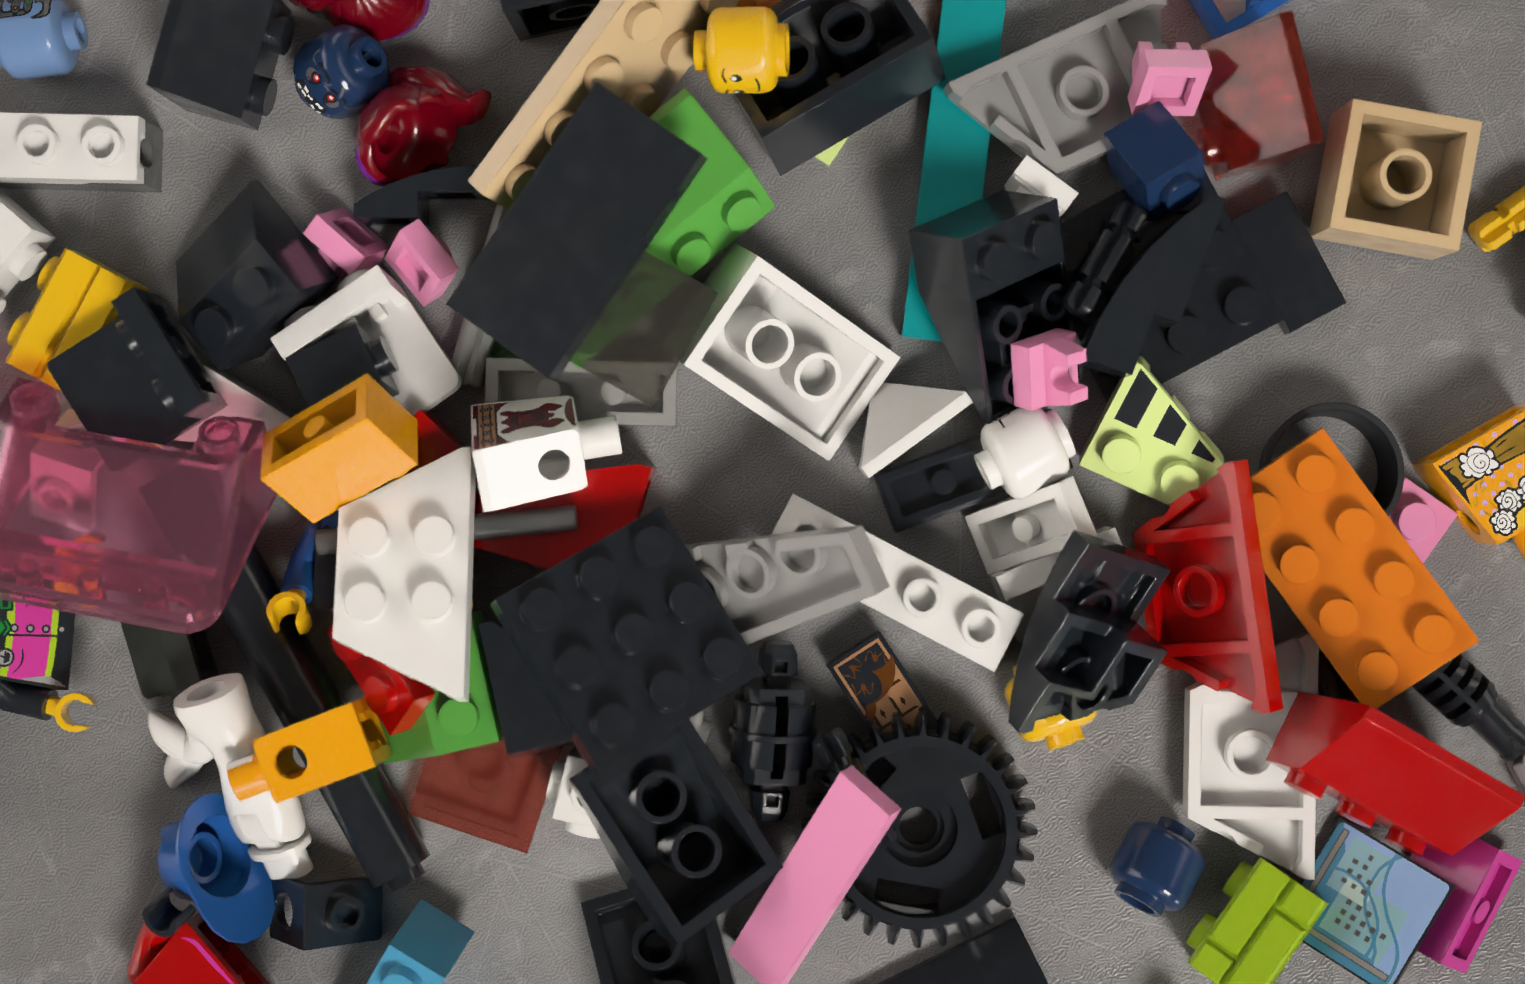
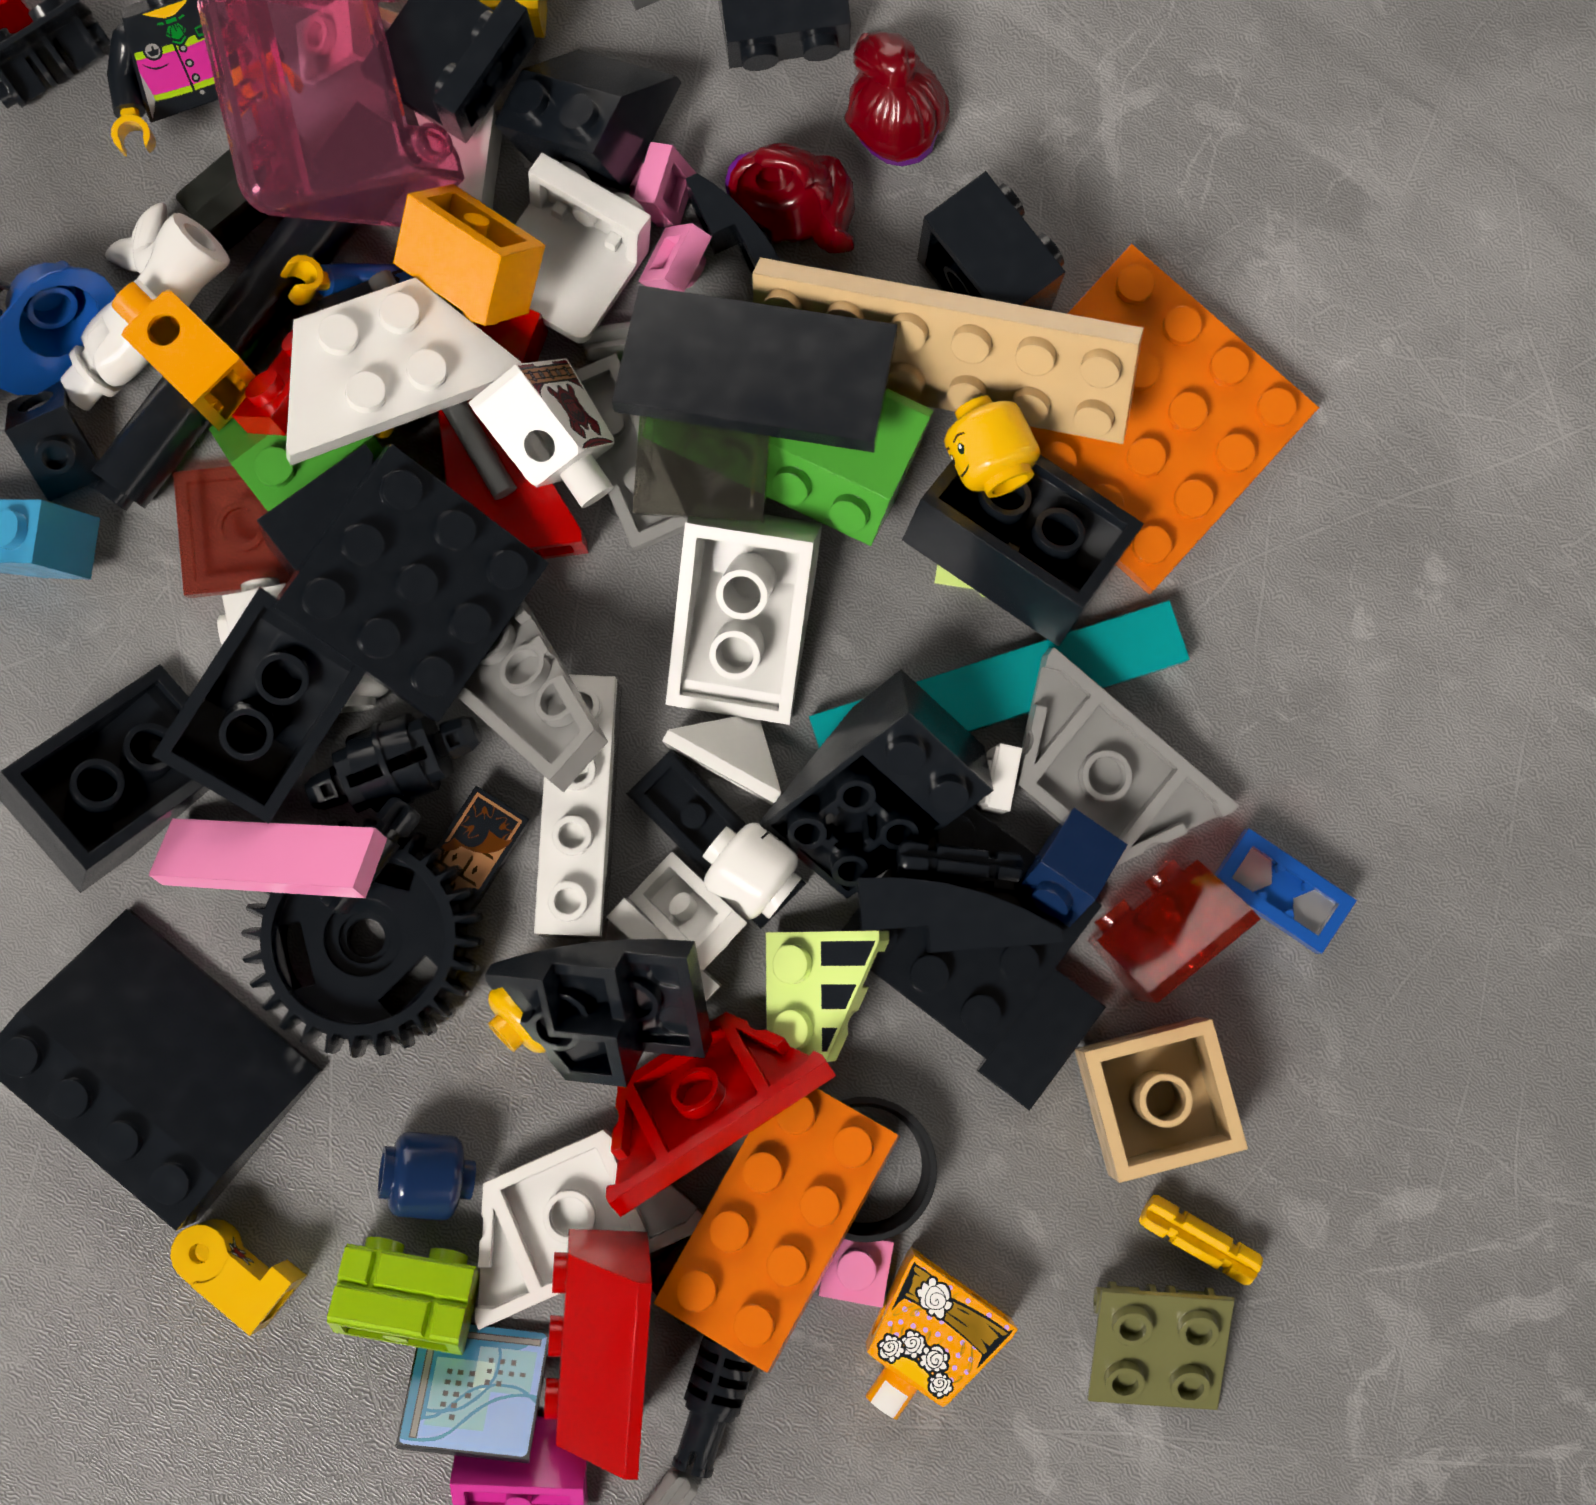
camera: 70 degrees right, 5 degrees down
black brick [286,324,400,408] -> none
dark blue head [293,24,390,119] -> none
bright pink tile [1010,328,1088,411] -> none
bright pink tile [1127,41,1212,116] -> none

